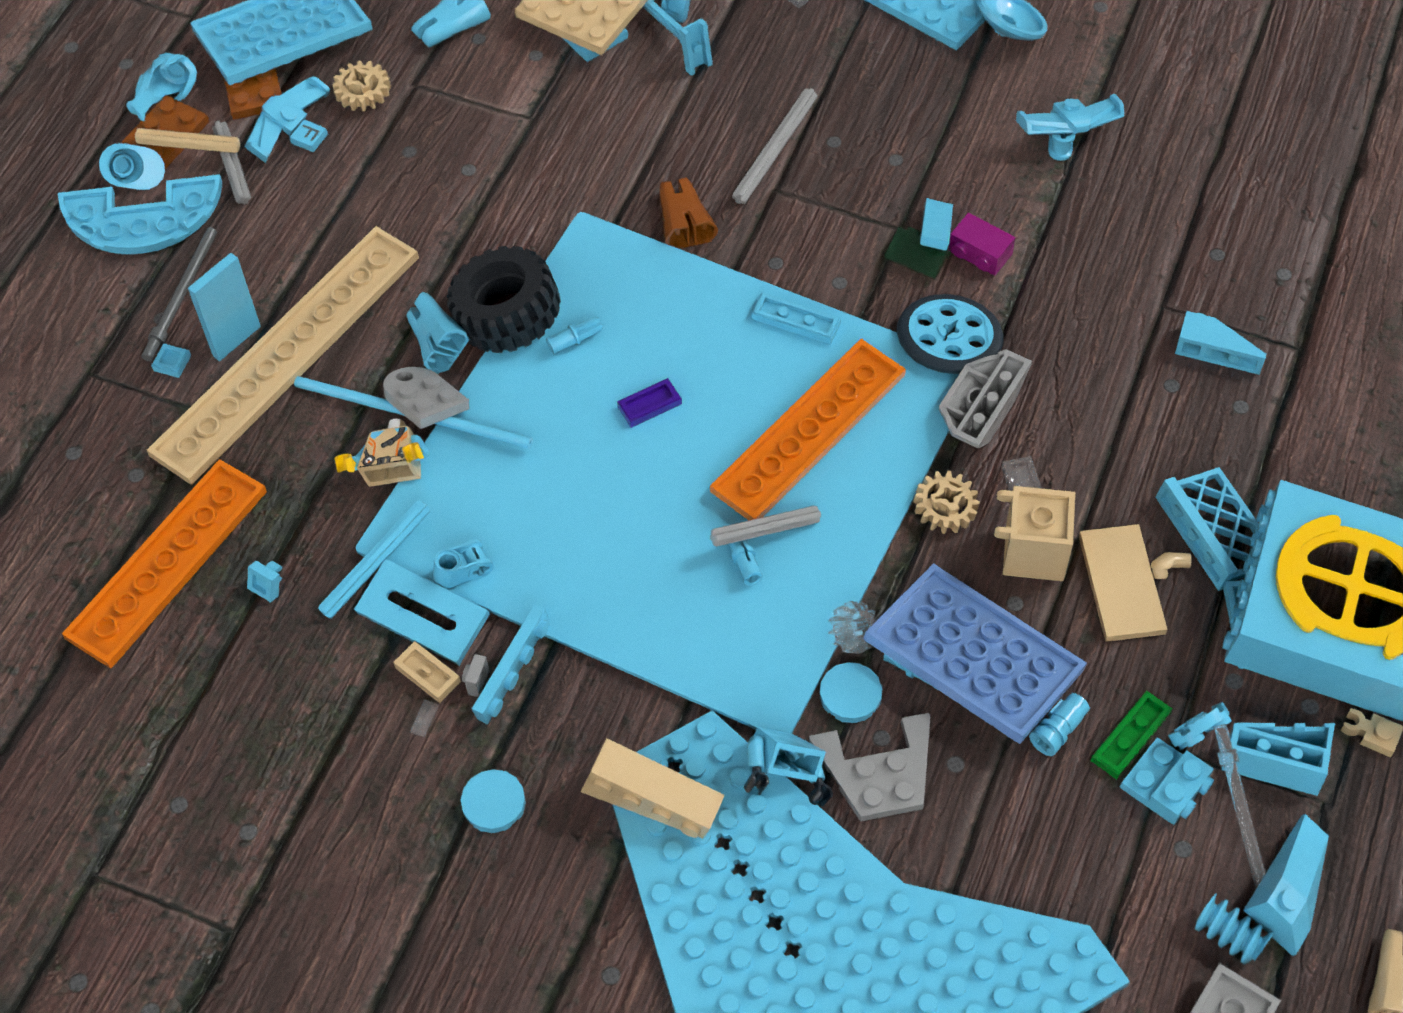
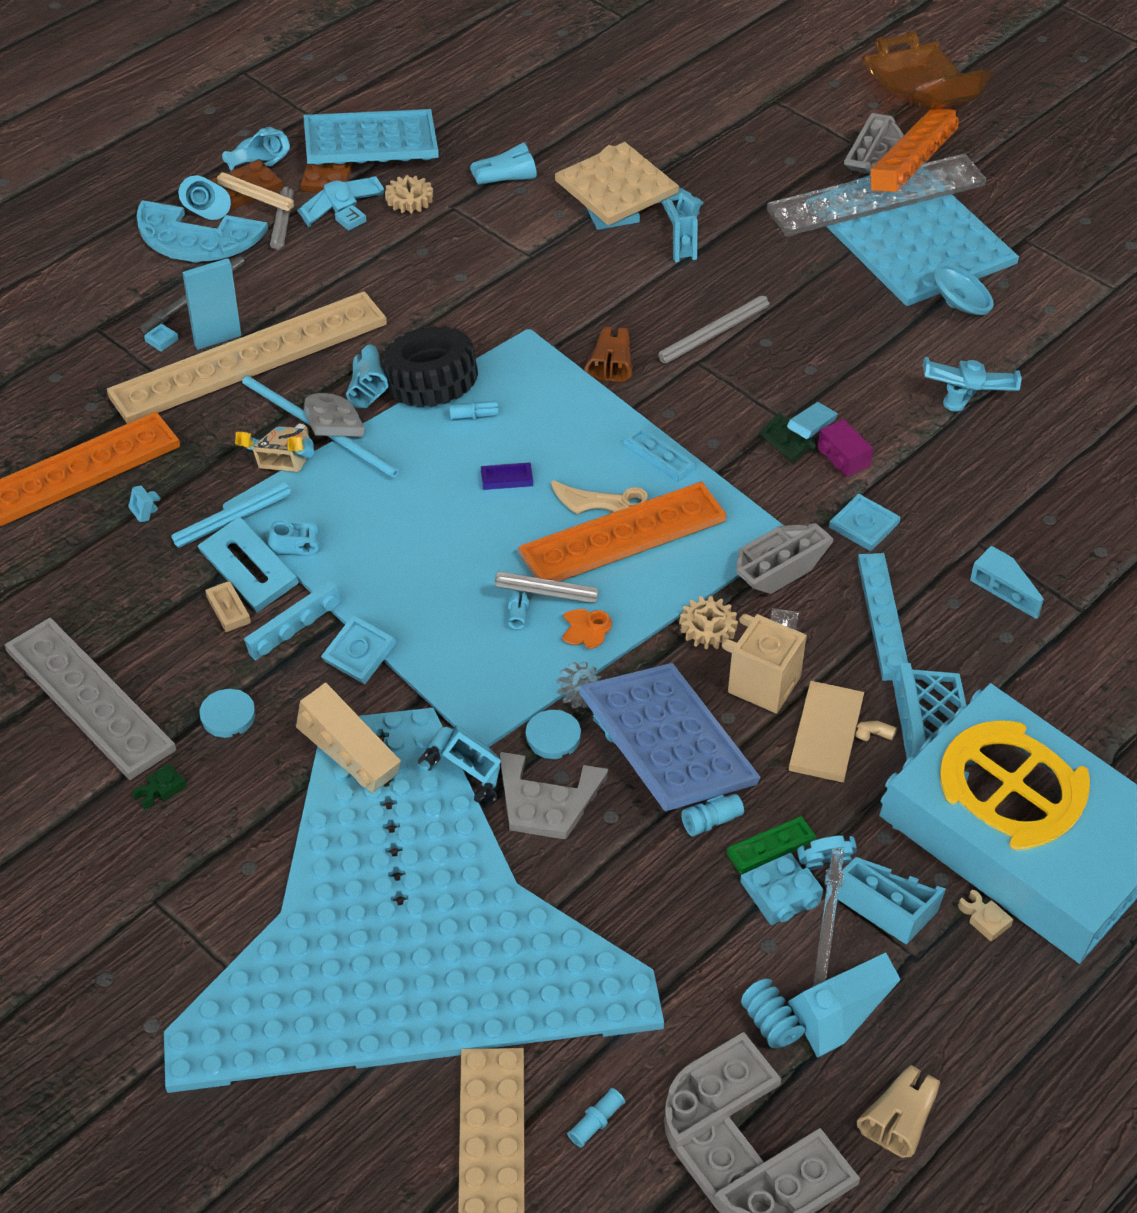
camera: 20 degrees right, 10 degrees down
clear piece [410,700,439,737] -> none
light grey plate [462,654,489,697] -> none
medium azure wedge [897,294,1004,374] -> none
none -> light grey plate [4,618,176,780]
none -> dark green plate [132,763,187,810]
none -> medium azure plate [321,615,397,684]
none -> tan piece [551,481,648,515]
none -> orange plate [562,609,612,649]
none -> medium azure tile [829,494,901,551]
none -> medium azure plate [858,553,908,681]

